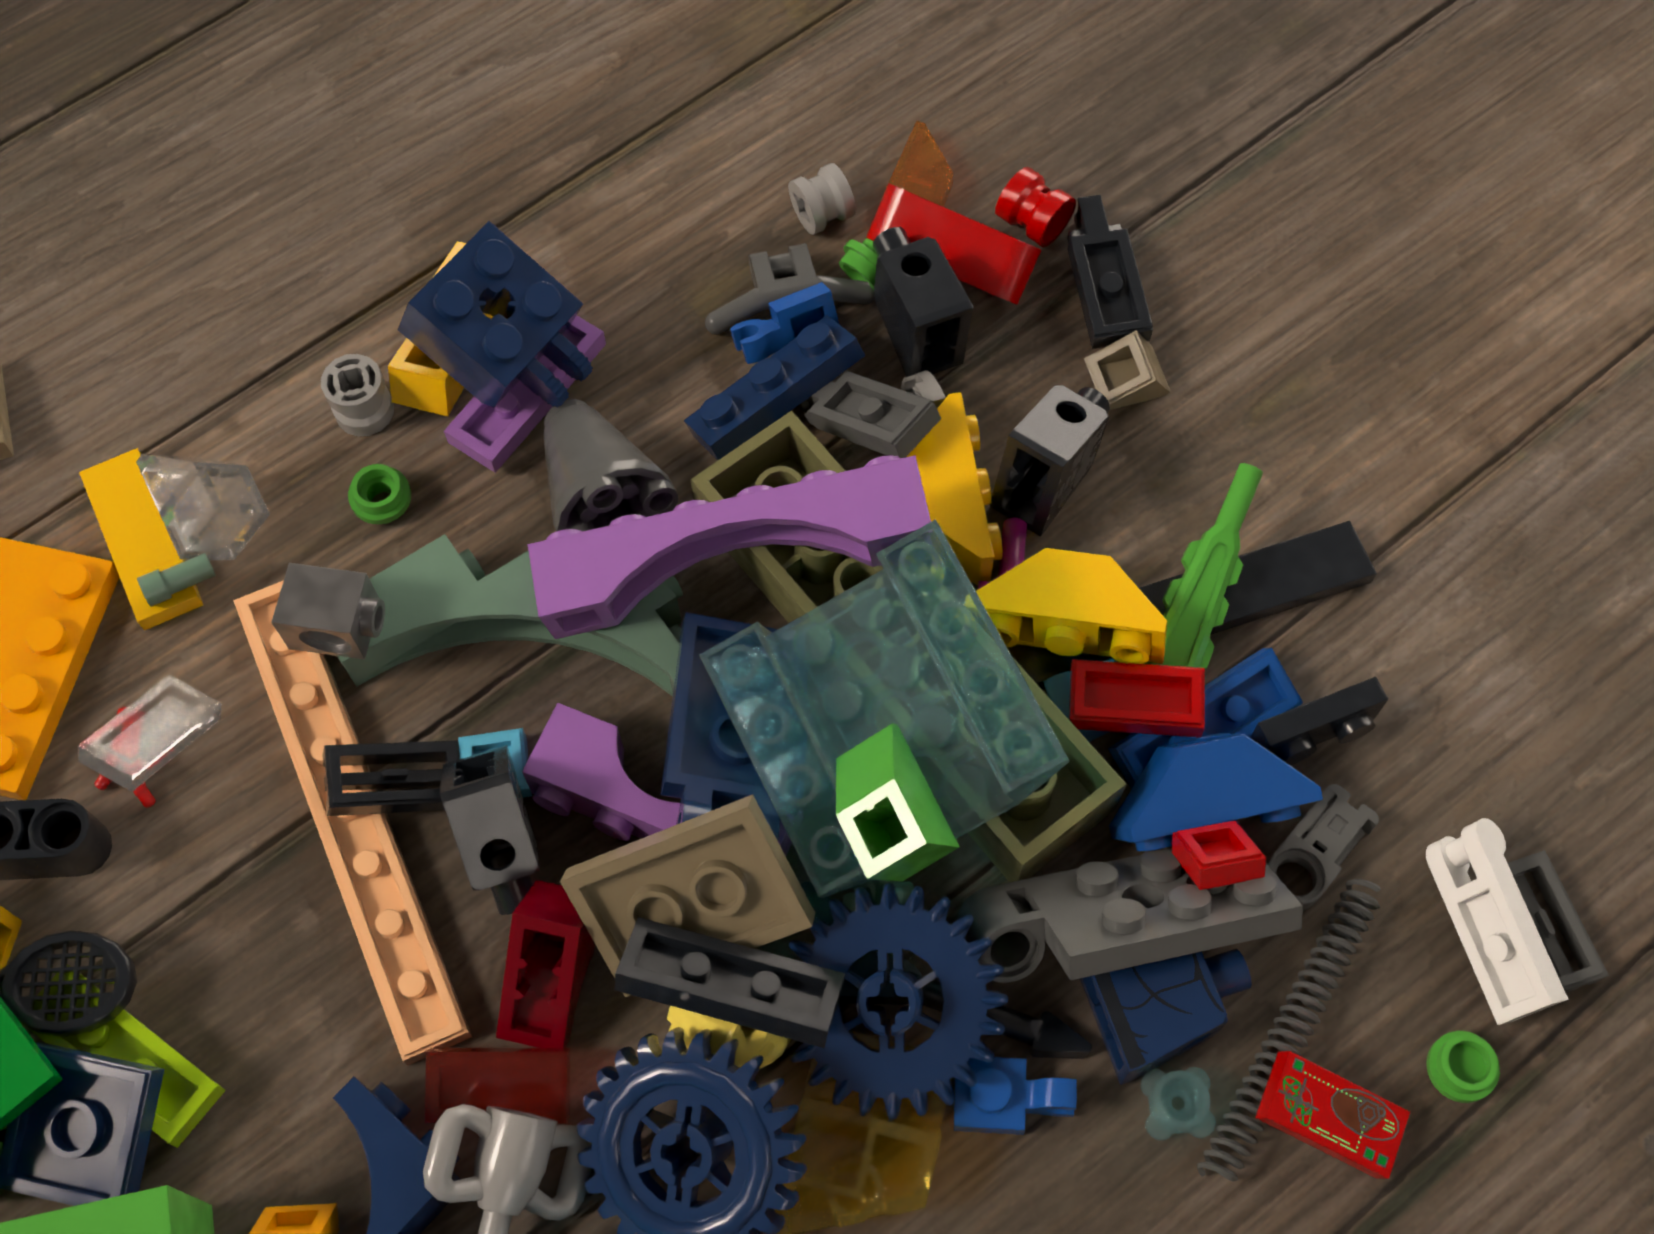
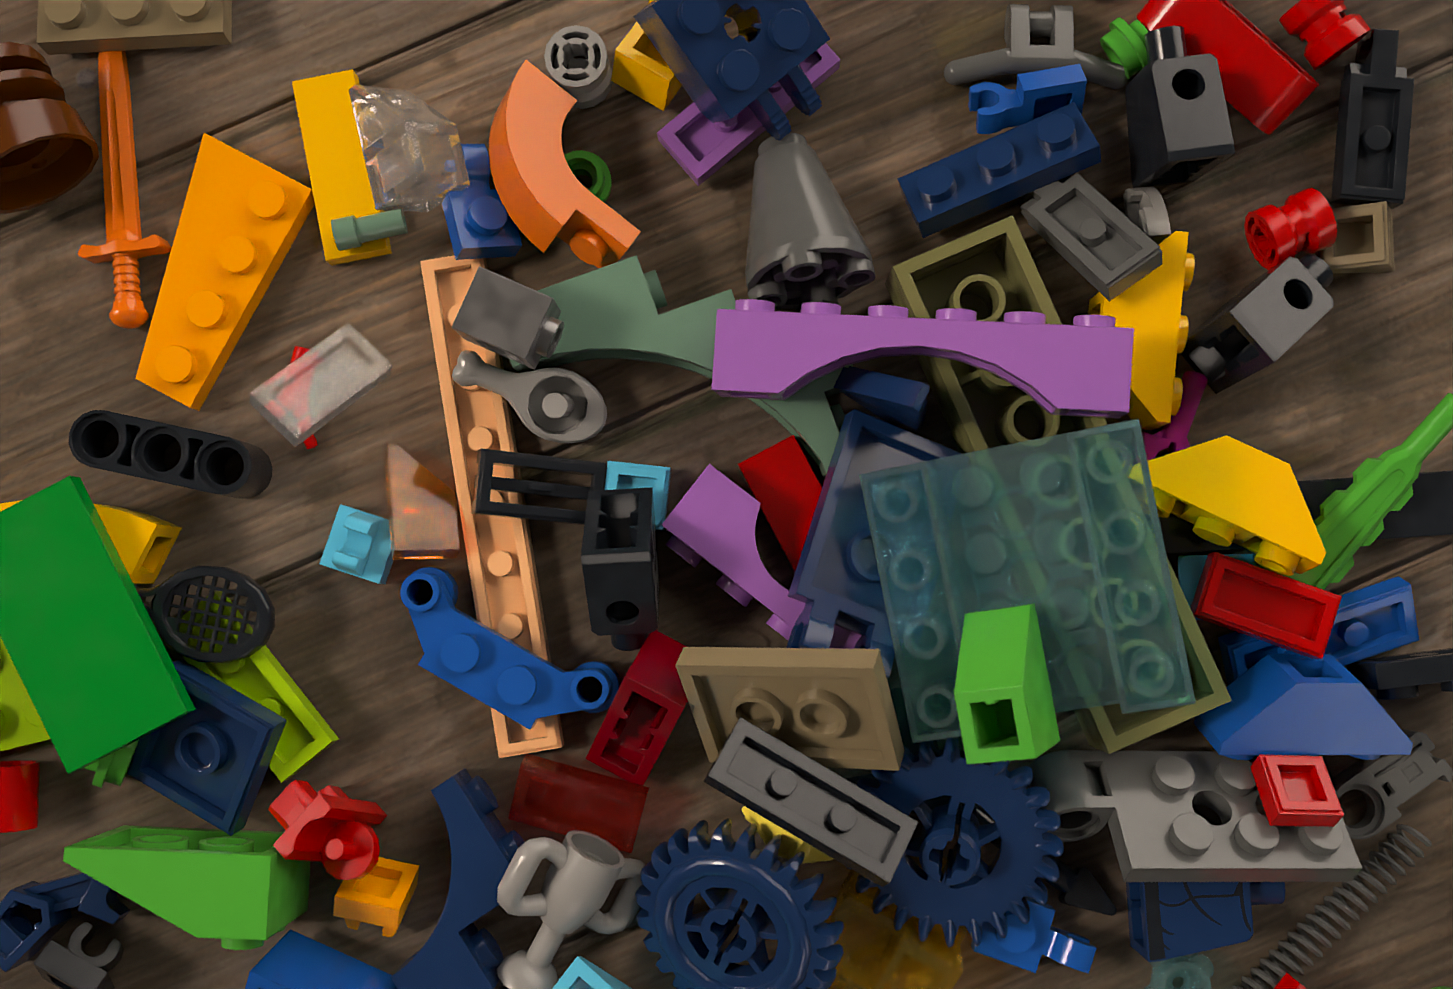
camera: 20 degrees right, 20 degrees up
none -> red hips [268,780,388,881]
none -> medium azure tile [319,504,406,584]
none -> clear orange tile [385,444,460,560]
none -> blue plate [400,567,621,729]
none -> blue plate [442,144,522,260]
none -> light grey piece [452,350,607,443]
none -> orange arch [489,60,641,268]
none -> red tile [738,435,822,573]
none -> dark blue tile [834,366,930,435]
none -> red wheel [1244,188,1337,270]

